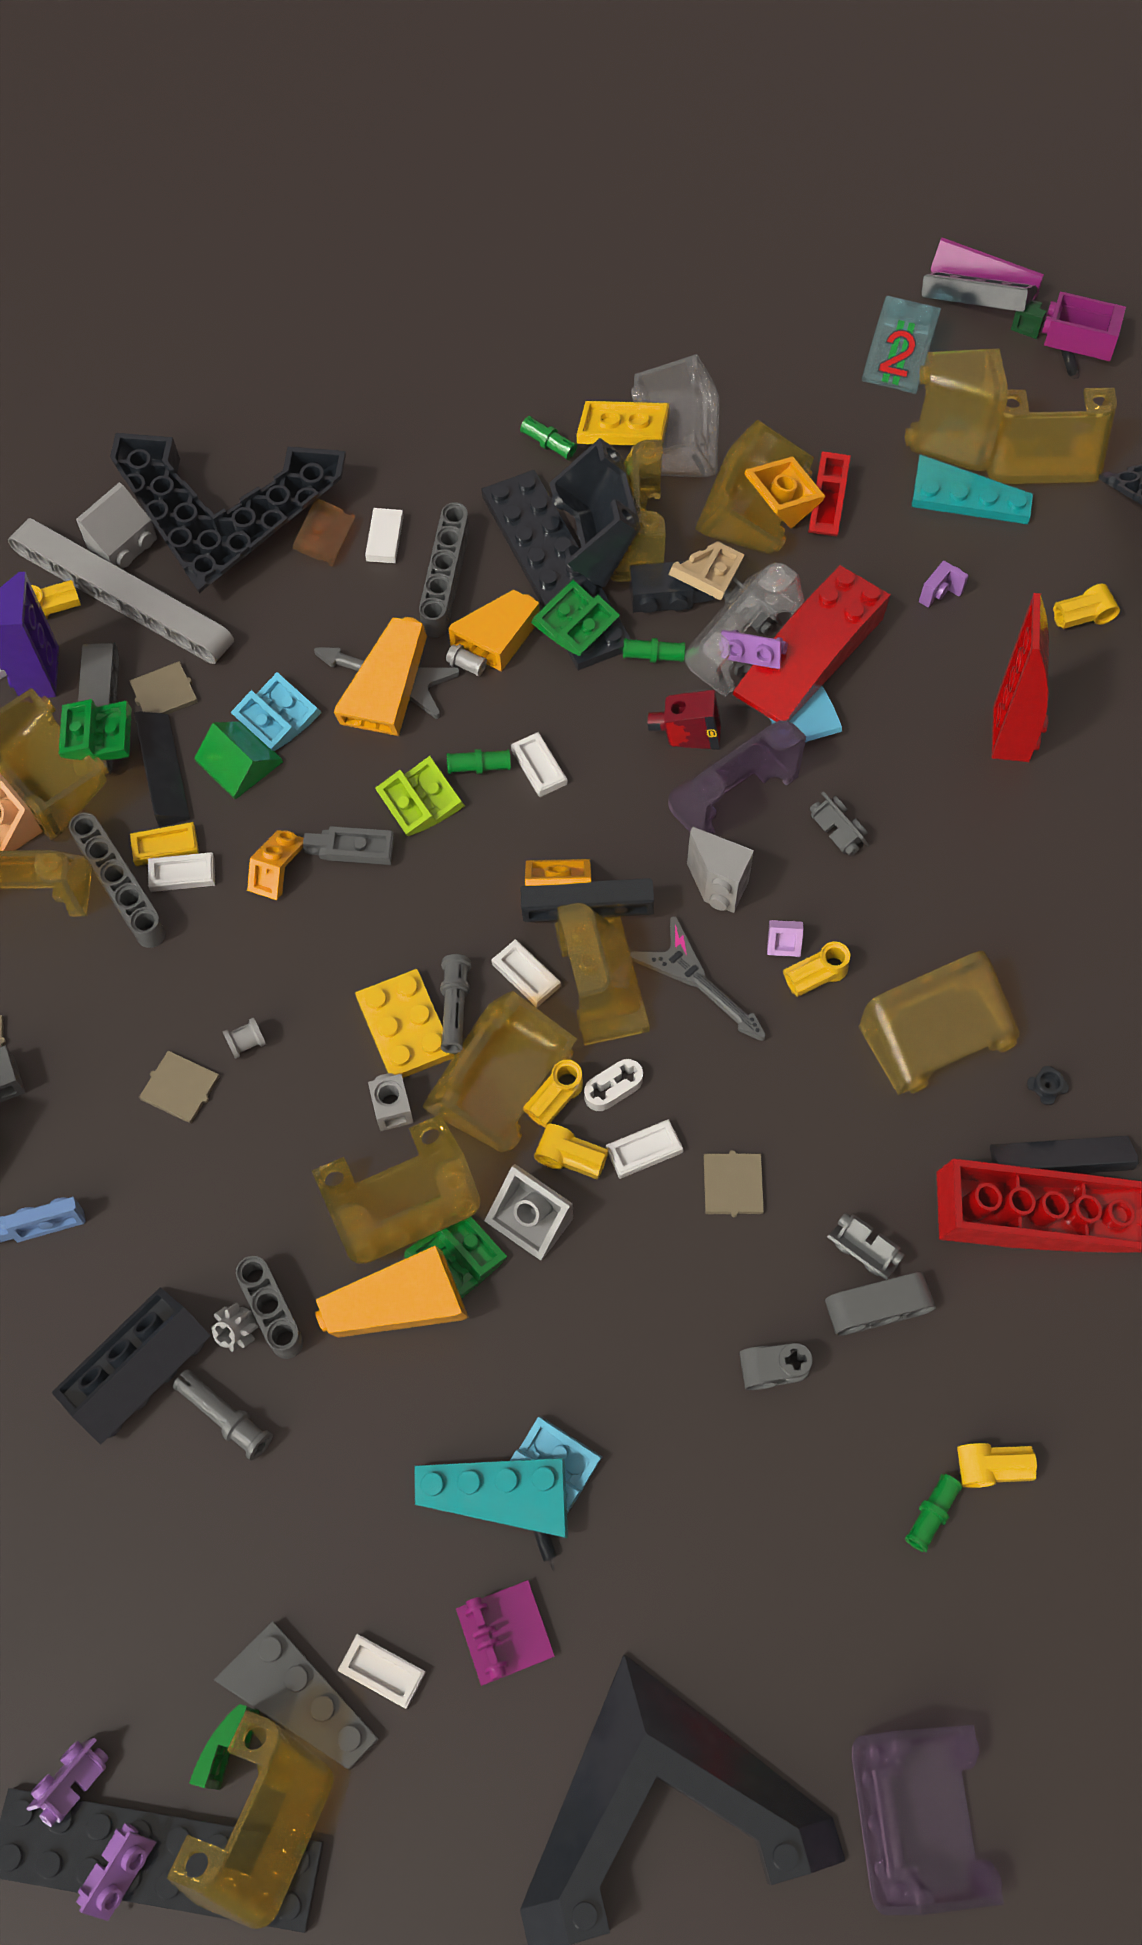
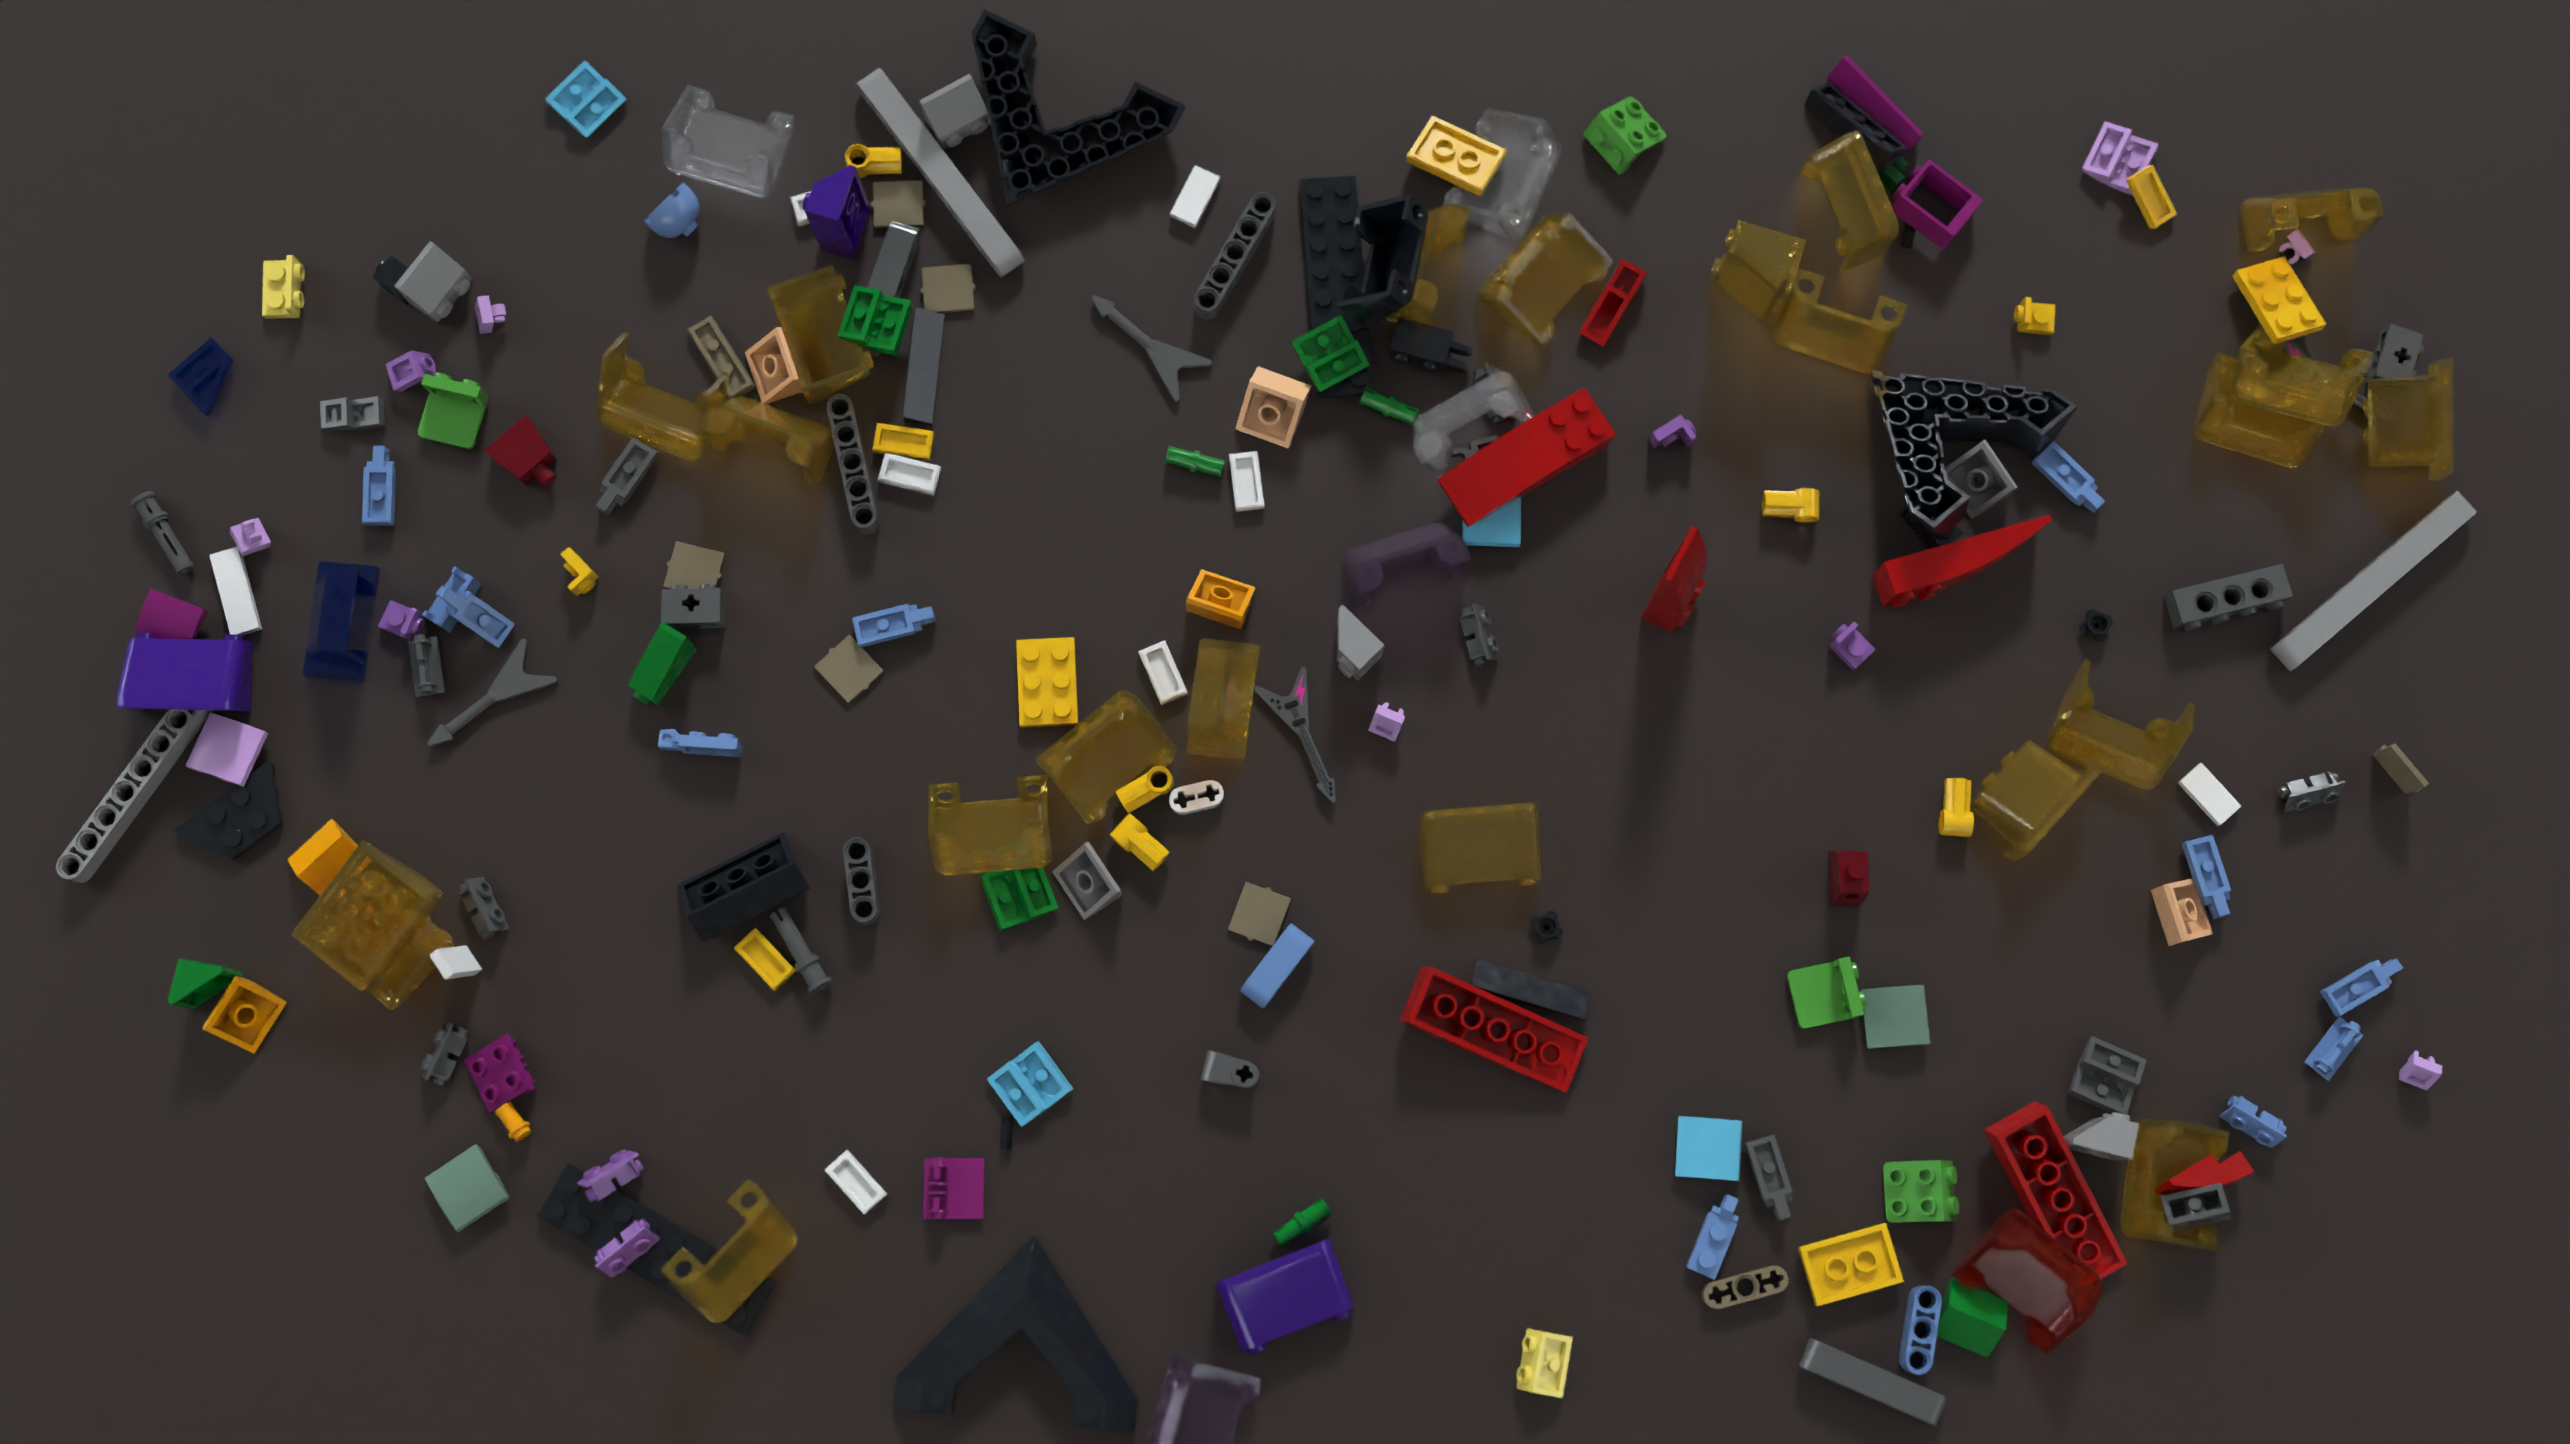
camera: 15 degrees right, 15 degrees up
green slope [189,1704,260,1790] -> none
green slope [195,721,283,799] -> none
light grey gear [211,1303,258,1352] -> none
dark grey wing [214,1621,379,1770] -> none
light grey bush [222,1017,266,1059] -> none
medium azure slope [231,672,322,751] -> none
light orange bracket [247,830,304,900] -> none
clear orange plate [293,498,356,566] -> none
dark grey hinge [303,826,394,865] -> none
light orange slope [315,1246,469,1338] -> none
light orange slope [334,617,427,736] -> none
light grey brick [368,1073,413,1131] -> none
lime slope [375,756,465,837] -> none
teal wing [415,1458,568,1538] -> none
dark grey pin [440,954,471,1054] -> none
light grey pin [446,644,487,676] -> none
light orange slope [449,590,539,672] -> none
green pin [520,415,577,460] -> none
black slope [520,878,654,922] -> none
white tile [606,1119,683,1179] -> none
dark red torso [648,690,721,750] -> none
tan wing [669,541,744,600] -> none
medium lavender hinge [721,630,788,669] -> none
light orange slope [744,456,825,529] -> none
yellow piece [783,941,850,997] -> none
dark grey beam [825,1272,936,1336] -> none
dark grey hinge [827,1212,905,1280] -> none
clear light blue slope [862,296,941,393] -> none
teal wing [911,455,1033,524] -> none
yellow piece [957,1443,1037,1488] -> none
none -> yellow tile [734,928,796,991]
none -> medium blue hinge [852,603,936,648]
none -> dark tan piece [871,180,926,228]
none -> dark purple windscreen [1216,1239,1355,1355]
none -> light nougat slope [1235,366,1311,449]
none -> medium blue beam [1240,923,1315,1009]
none -> bright green bracket [1583,97,1666,175]
none -> clear yellow windscreen [1799,130,1899,273]

